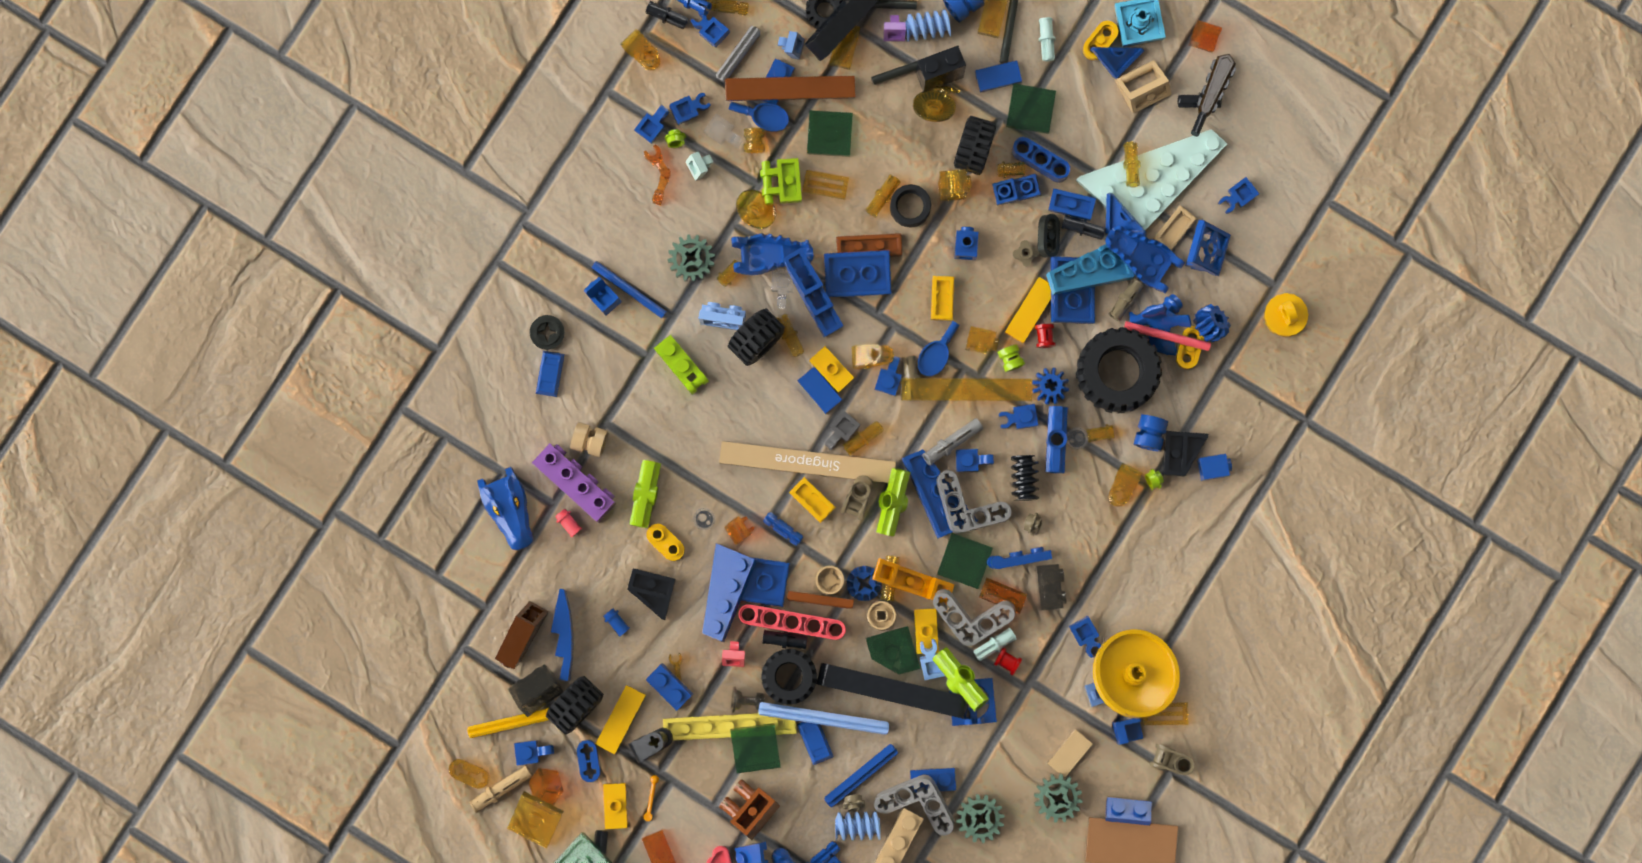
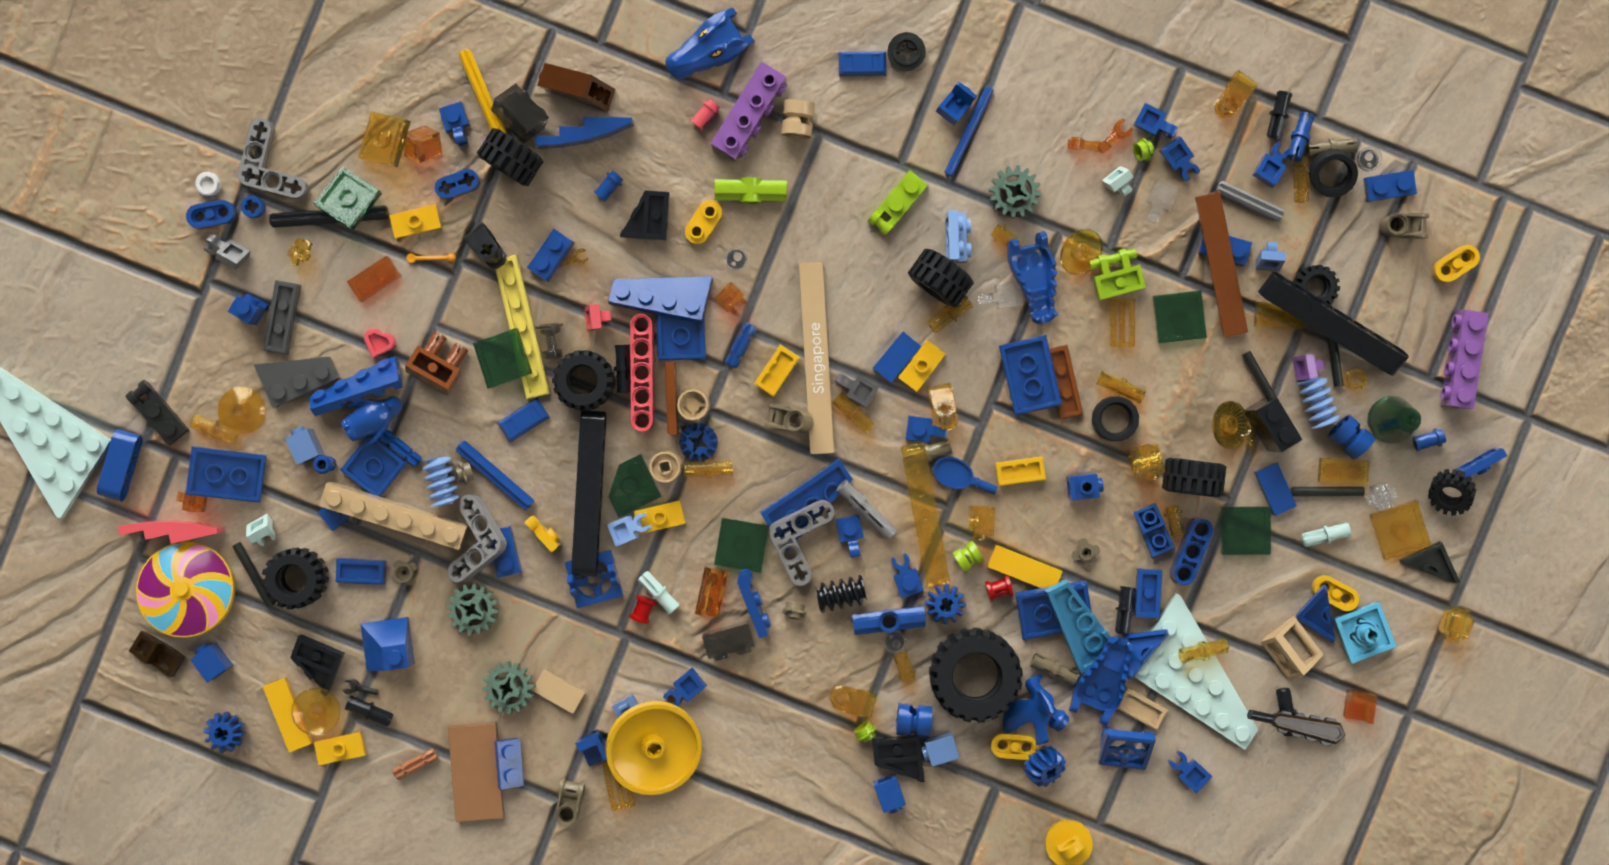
camera: 80 degrees right, 5 degrees up
clear yellow beam [449,759,490,789] -> none
tan pin [469,764,533,813] -> none
yellow tile [595,685,646,754] -> none
blue piece [729,101,789,132] -> none
clear yellow wheel [744,128,765,153] -> none
light blue axle [758,702,889,735] -> none
blue slope [782,248,844,338] -> none
light orange slope [872,558,955,605] -> none
lime piece [876,468,910,536] -> none
lime piece [932,647,989,712] -> none
light grey beam [933,589,1015,646] -> none
pearl dark grey plate [1038,214,1060,258] -> none
coral bar [1124,321,1211,351] -> none
none -> yellow plate [524,515,562,552]
none -> medium blue brick [921,731,959,766]

